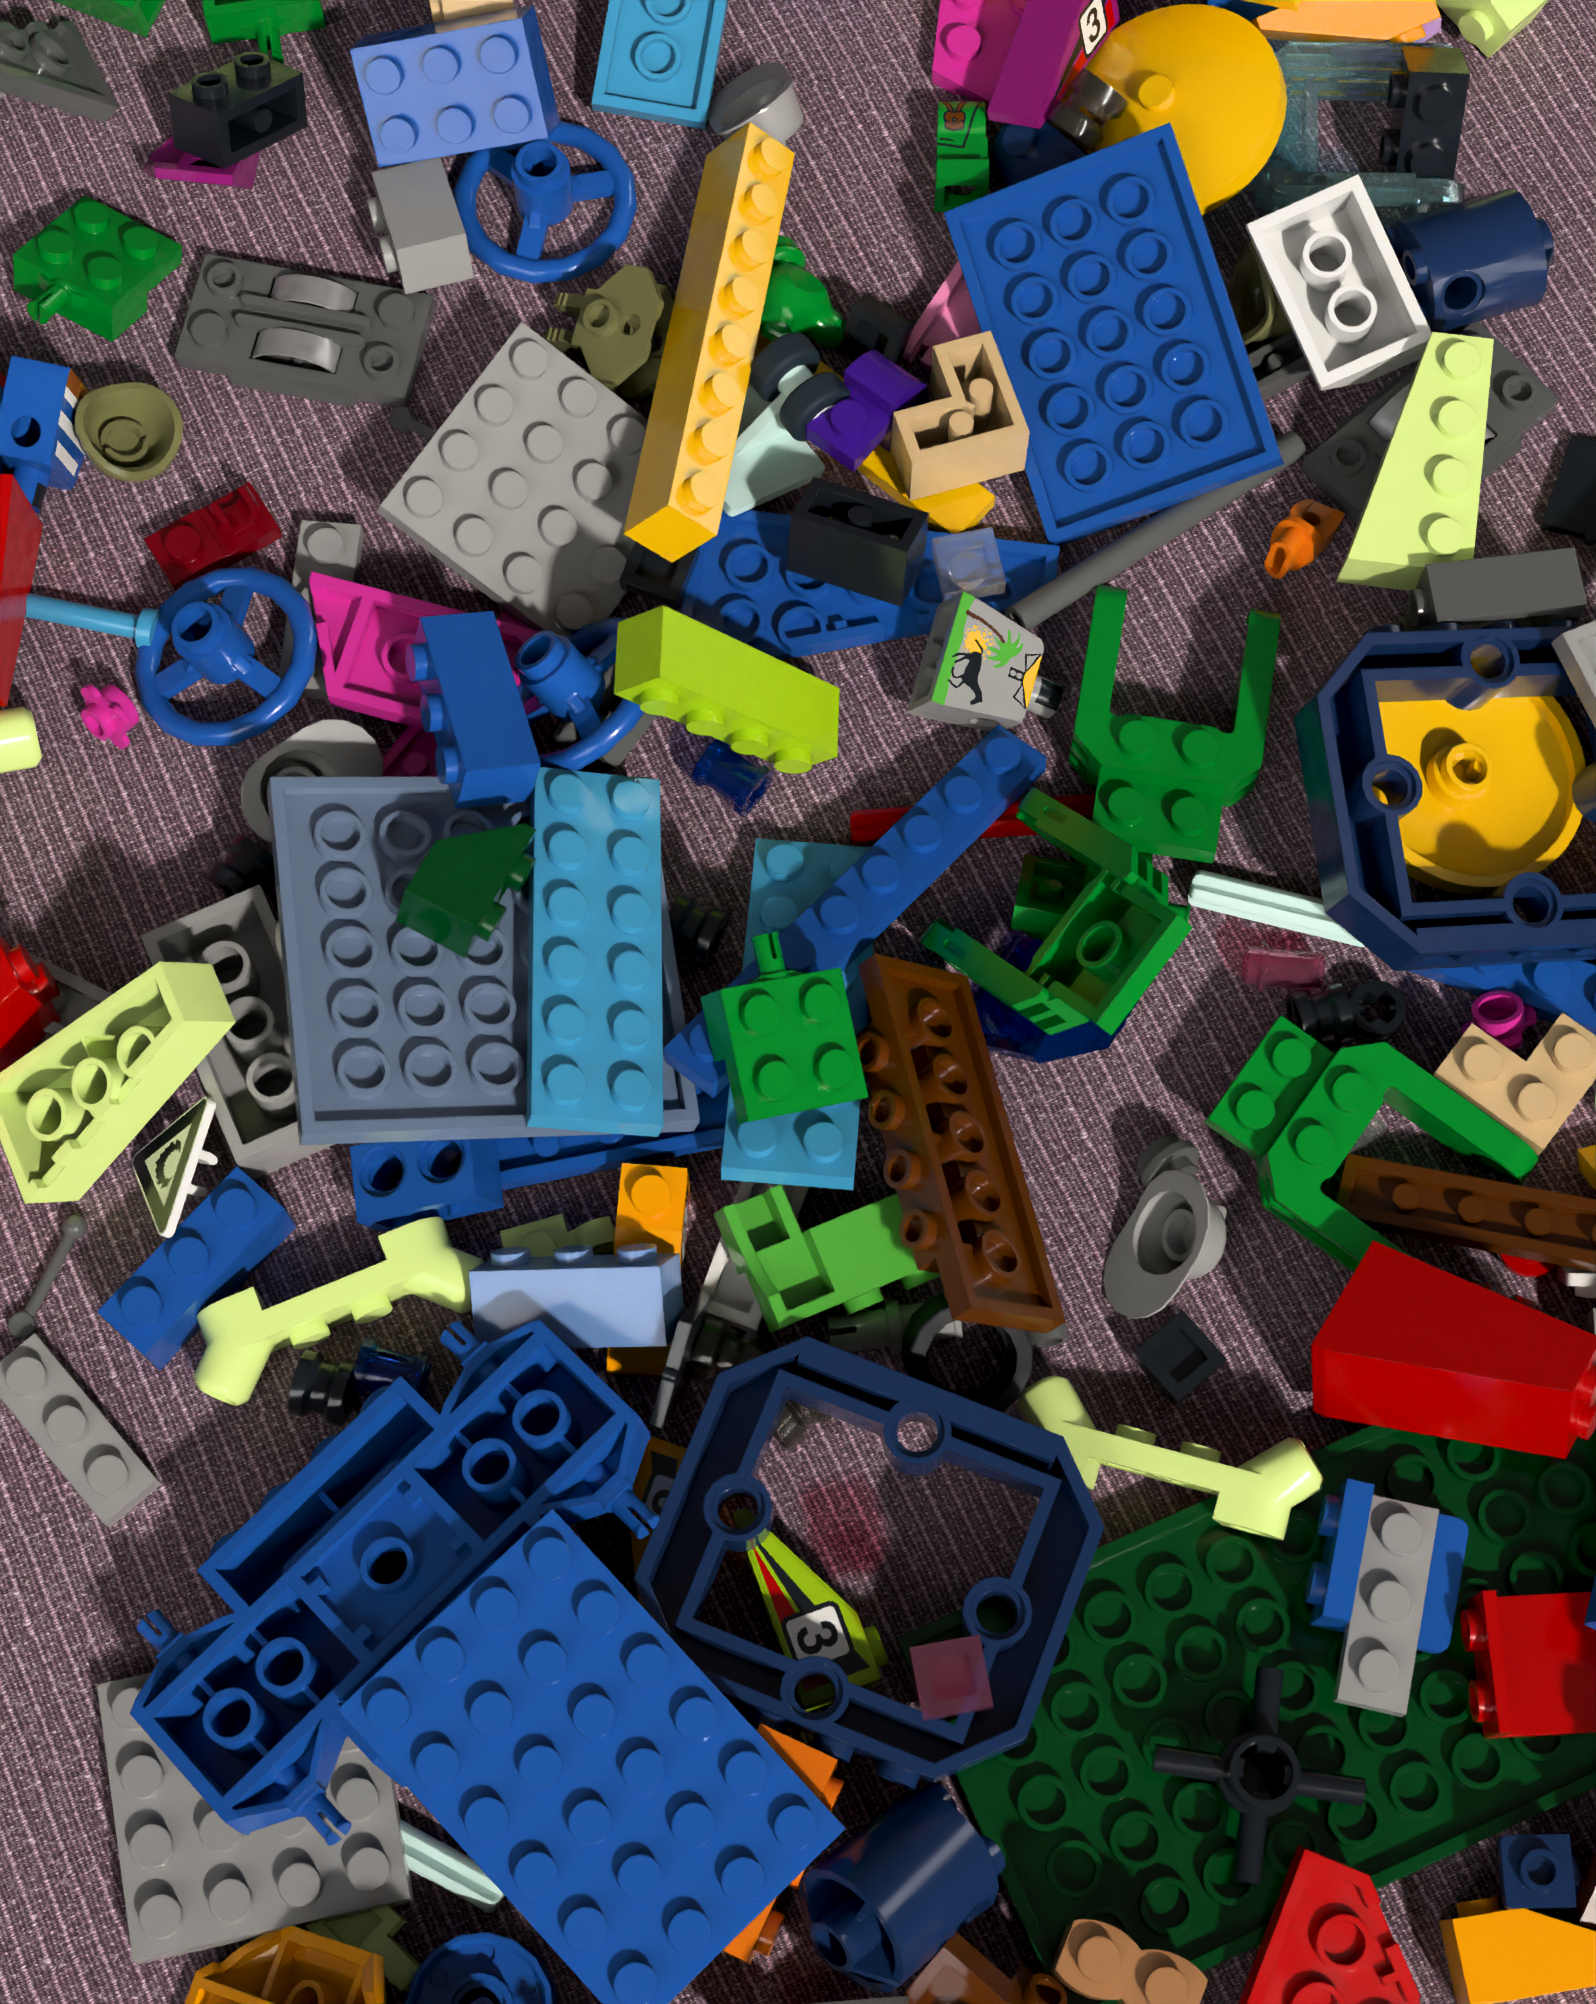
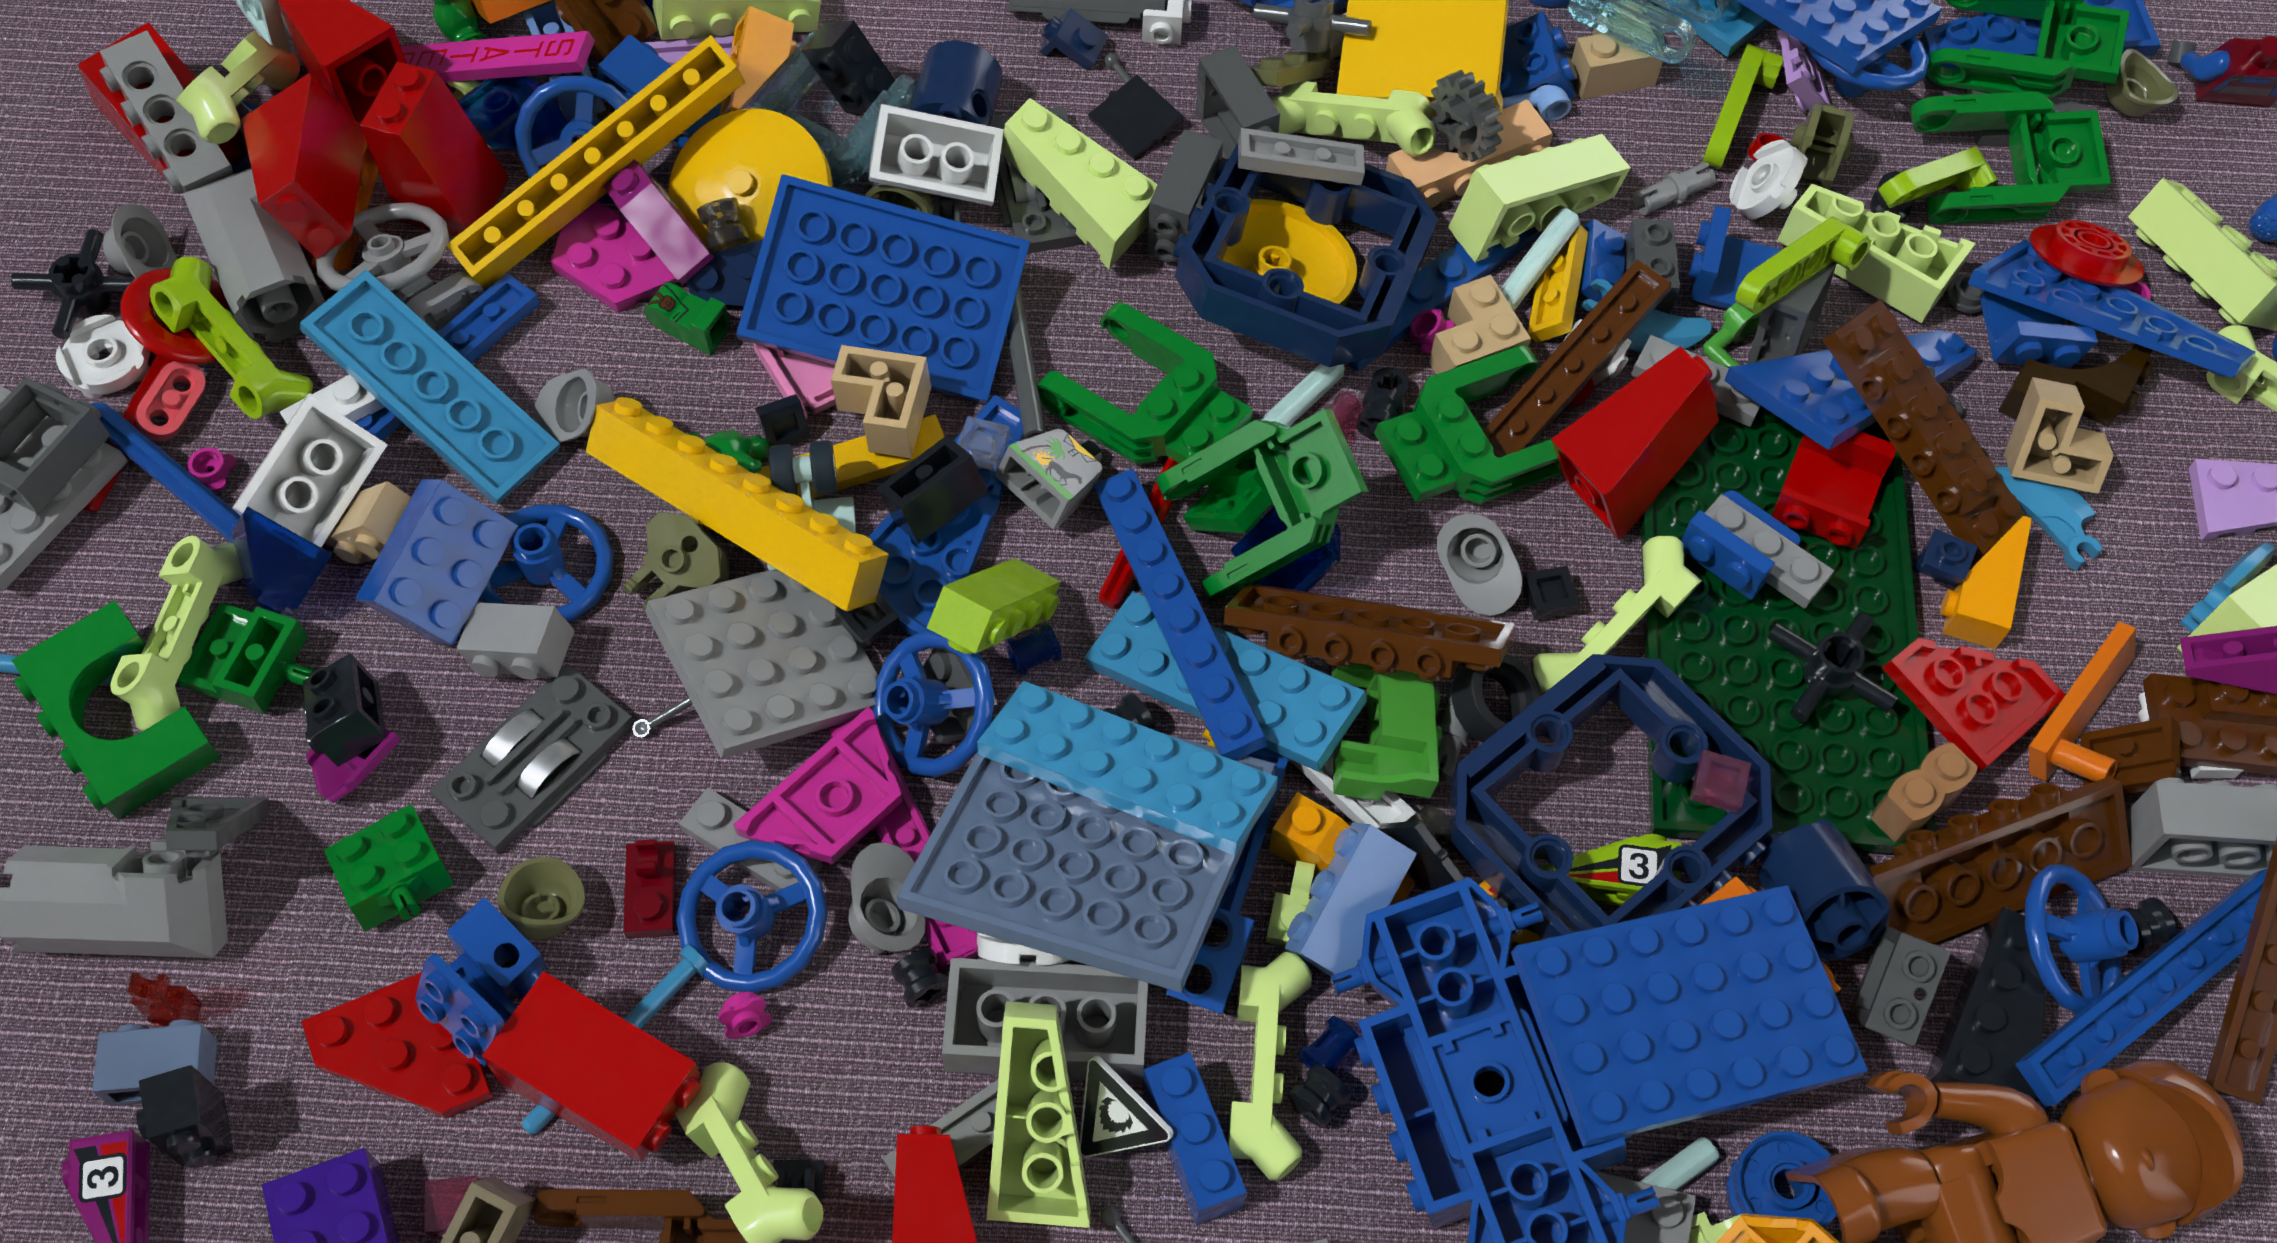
camera: 65 degrees left, 10 degrees down
dark green slope [396,823,536,958] -> none
blue brick [405,611,541,809] -> none
green plate [700,932,868,1124] -> none
dark purple brick [806,350,928,472] -> none
dark grey plate [1137,1134,1200,1188] -> none
orange piece [1264,499,1345,579] -> none

